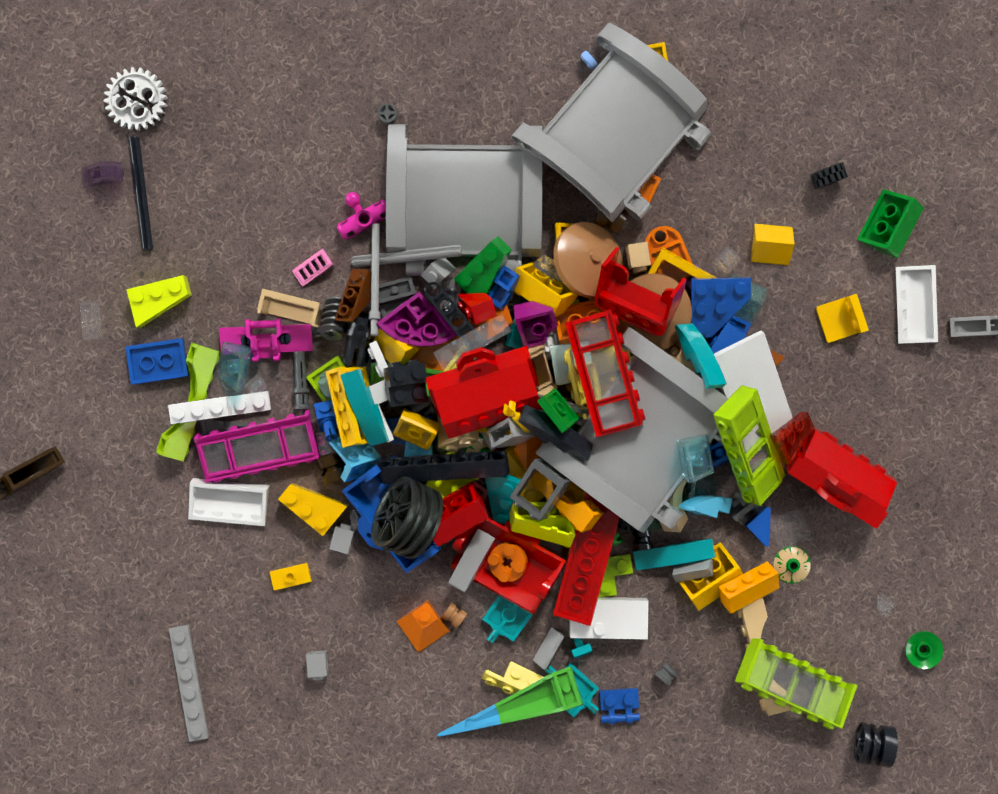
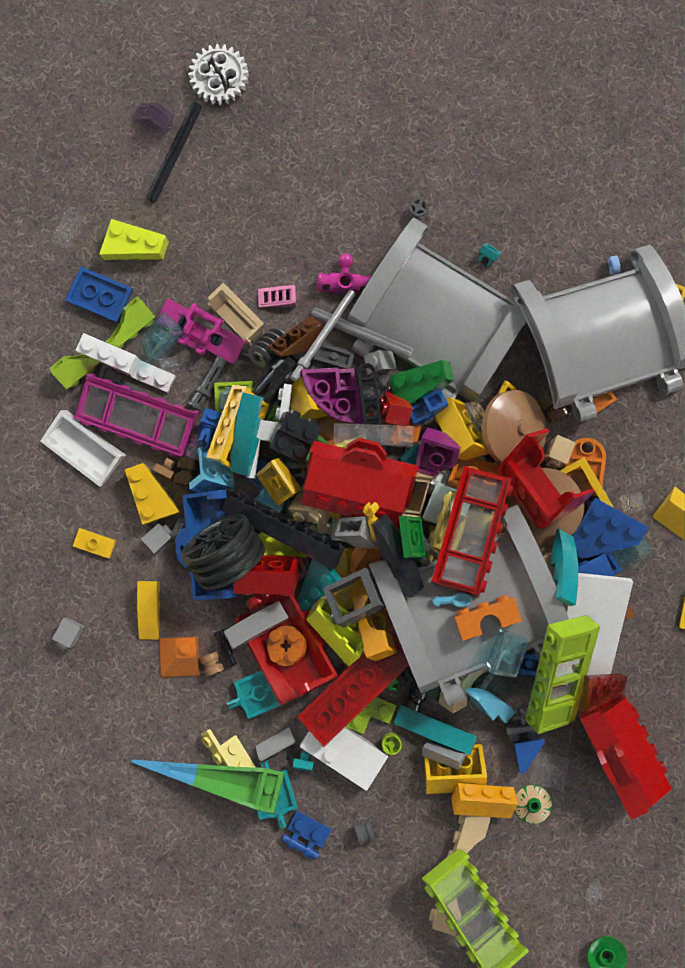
camera: 35 degrees right, 5 degrees down
none -> yellow slope [137,581,160,640]
none -> medium nougat tile [153,458,175,481]
none -> black axle [214,630,237,667]
none -> lime wheel [381,732,402,755]
none -> medium azure piece [432,592,473,607]
none -> orange arch [453,594,522,641]
none -> teal tile [478,243,502,267]

